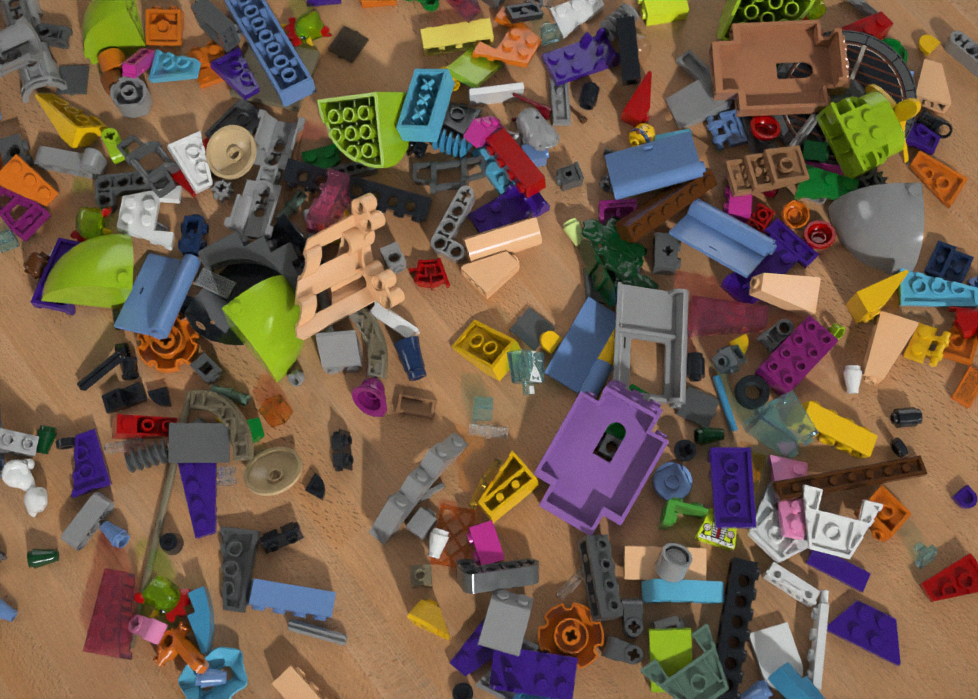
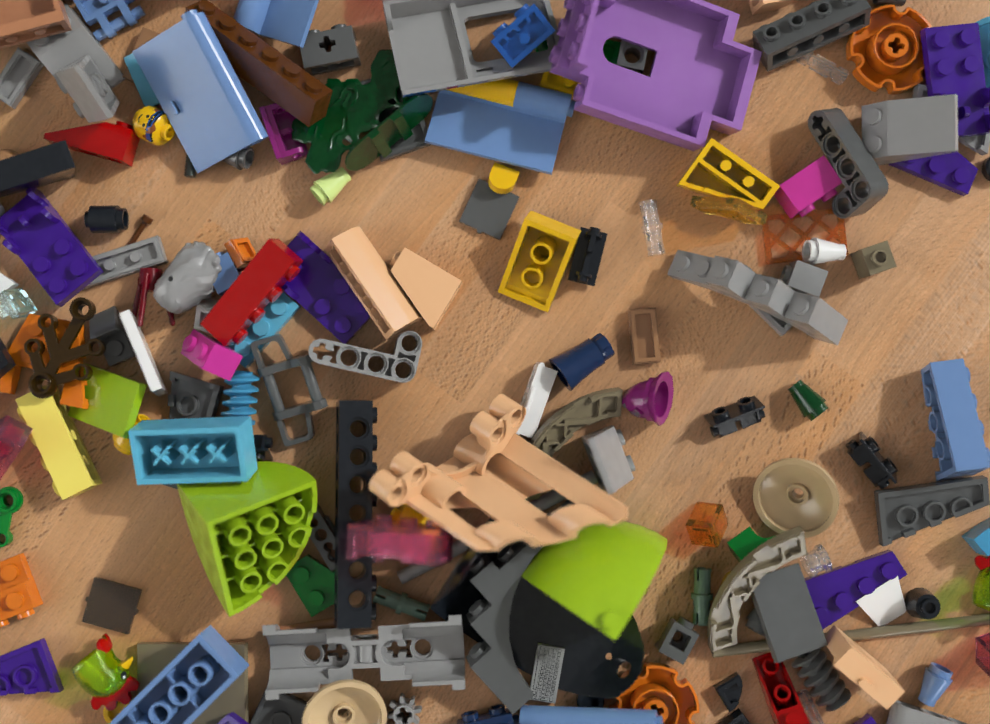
camera: 105 degrees left, 15 degrees up
light grey hinge [288,369,305,387] -> none
light grey axle [288,619,348,645] -> none
black tile [305,473,325,501] -> none
light grey brick [380,241,407,274] -> none
yellow wedge [407,598,451,641] -> none
red piece [409,258,450,291] -> none
clear light blue panel [472,396,494,423] -> none
clear light blue torso [507,349,544,395] -> none
dark grey brick [554,161,584,191] -> none
none -> dark brown plant [24,297,106,399]
none -> light grey slope [56,54,120,123]
none -> dark grey slope [89,306,136,367]
none -> orange tile [224,237,256,268]
none -> blue bracket [491,3,556,68]
none -> black hinge [568,227,607,286]
none -> dark green cone [788,380,829,421]
none -> light nougat container [825,625,905,710]
none -> white sticker [856,576,906,627]

